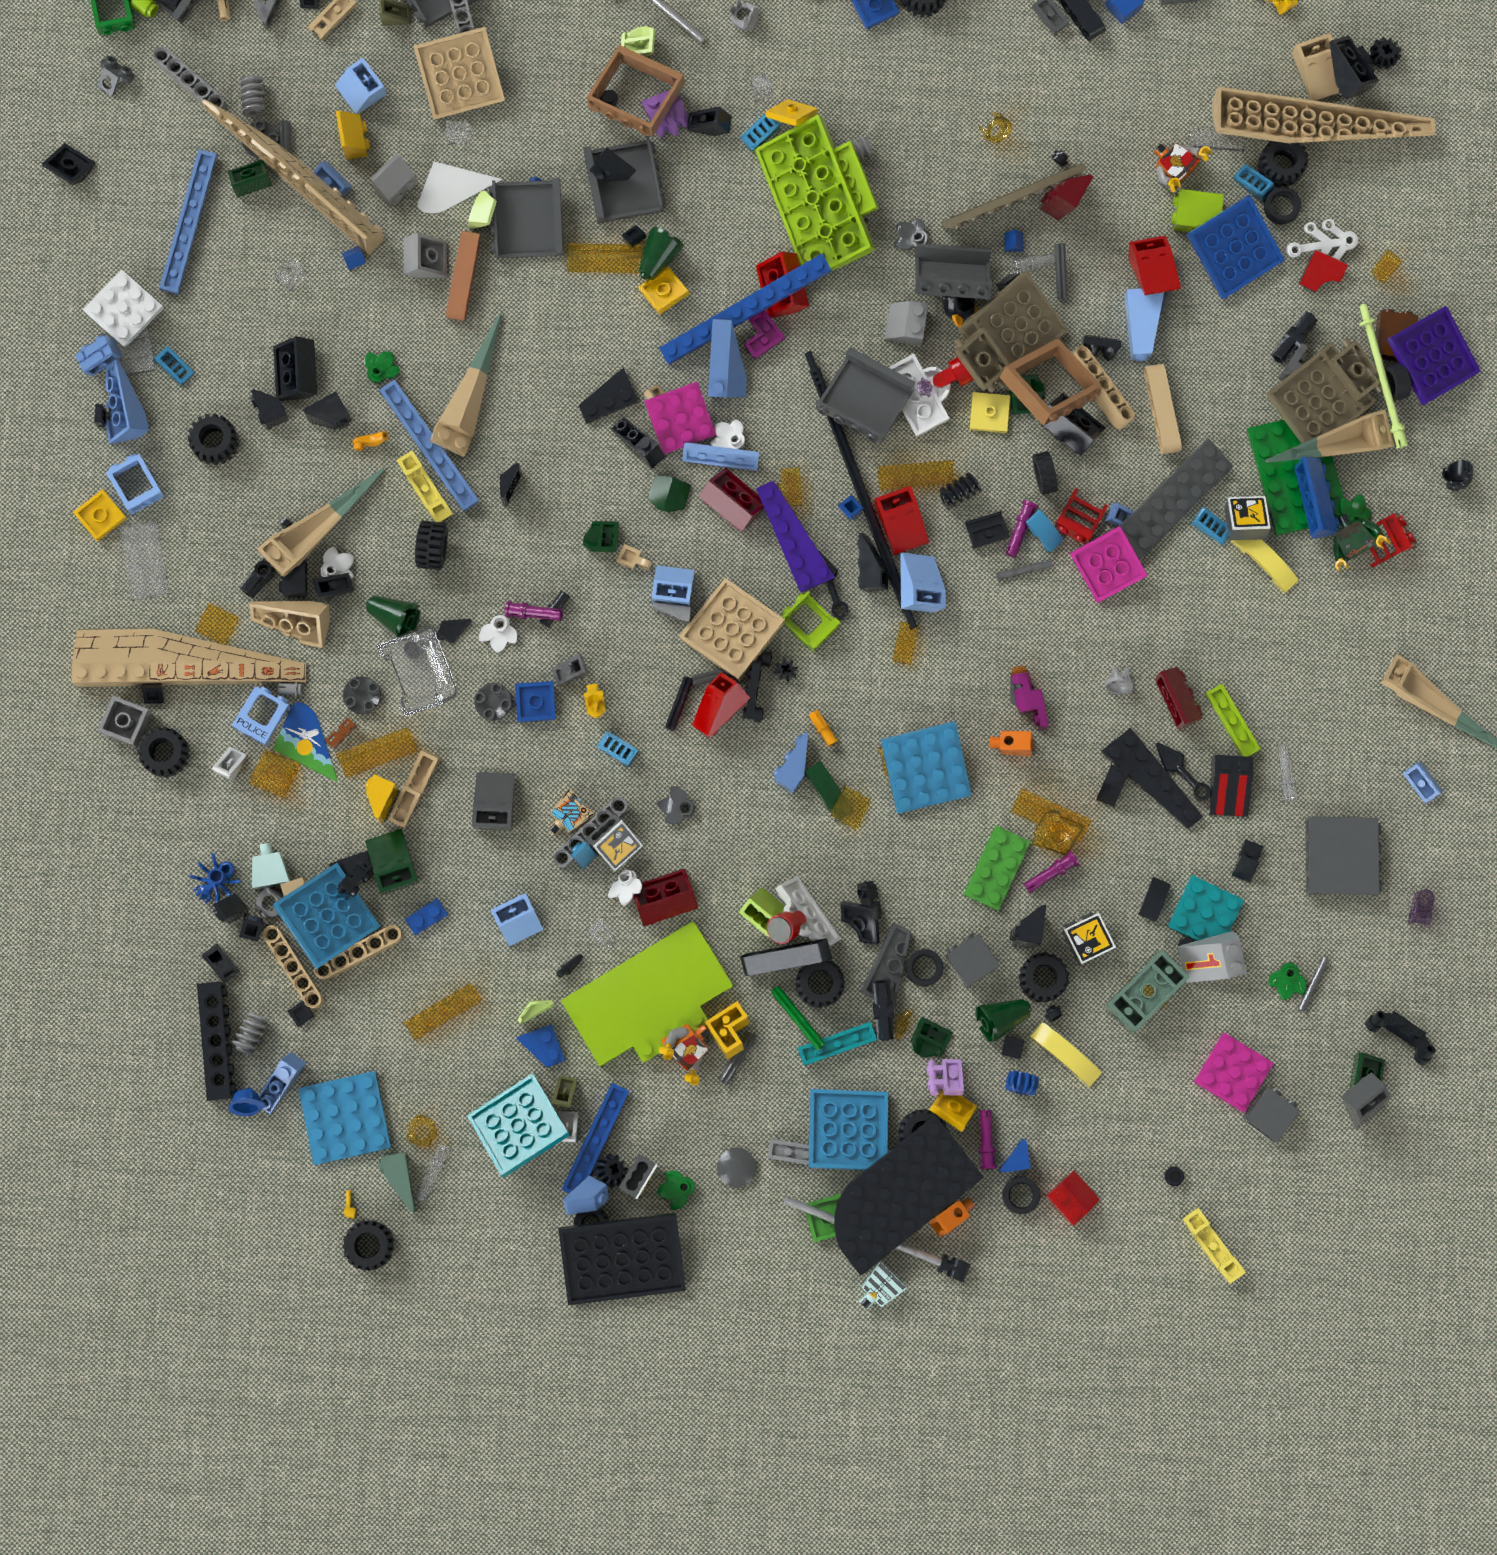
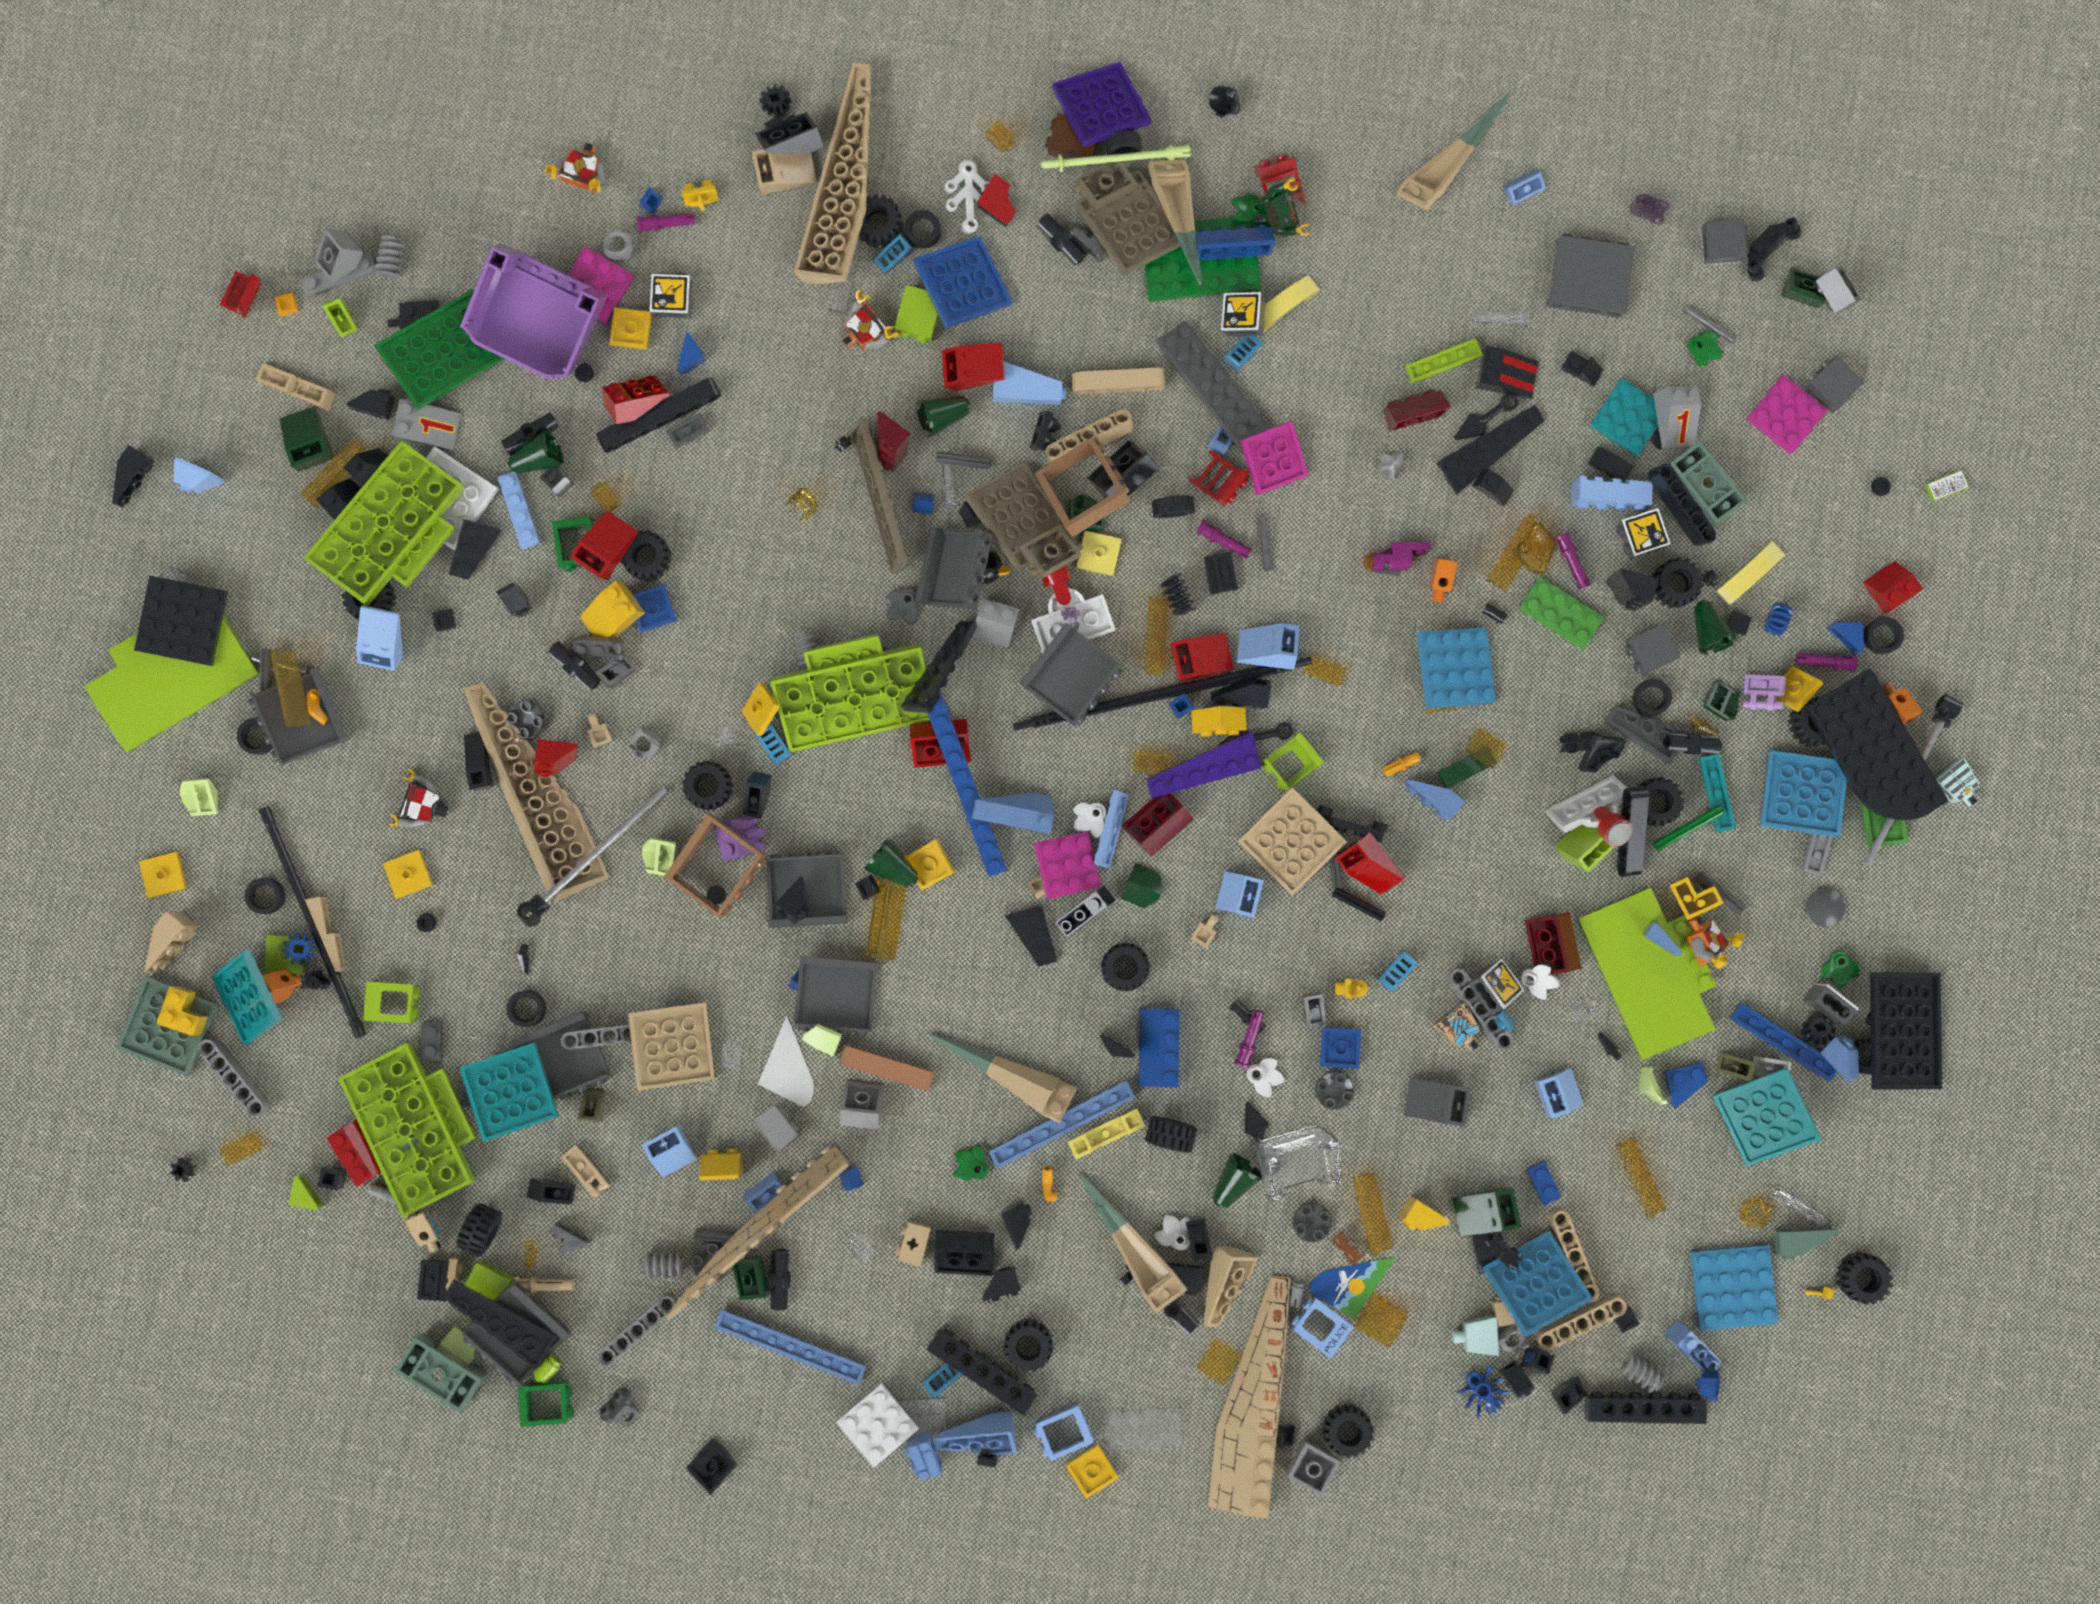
camera: 75 degrees left, 5 degrees up
white slope [212,747,247,782] -> none
tan slope [388,750,441,828] -> none
dark green slope [583,521,619,552] -> none
light grey slope [653,602,691,624] -> none
dark grey plate [657,786,695,825] -> none
magenta plate [744,310,785,360] -> none
black gear [774,658,798,683] -> none
dark azure slope [1026,510,1063,553] -> none
light yellow slope [1182,1208,1246,1284] -> none
none -> black tyre [682,761,733,810]
none -> black piece [769,1249,790,1310]
none -> tan brick [896,1220,932,1267]
none -> black wing [901,621,977,714]
none -> dark green cone [916,396,971,438]
none -> black brick [926,1328,1037,1415]
none -> black tyre [1101,943,1150,991]
none -> blue slope [1139,1008,1179,1088]
none -> yellow brick [1191,706,1247,737]
none -> black pin [1482,603,1508,624]
none -> light blue wedge [1571,475,1652,511]
none -> medium blue slope [1643,921,1682,956]
none -> black beam [1648,464,1716,546]
none -> dark grey piece [1700,219,1749,265]
none -> tile [1925,470,1969,502]

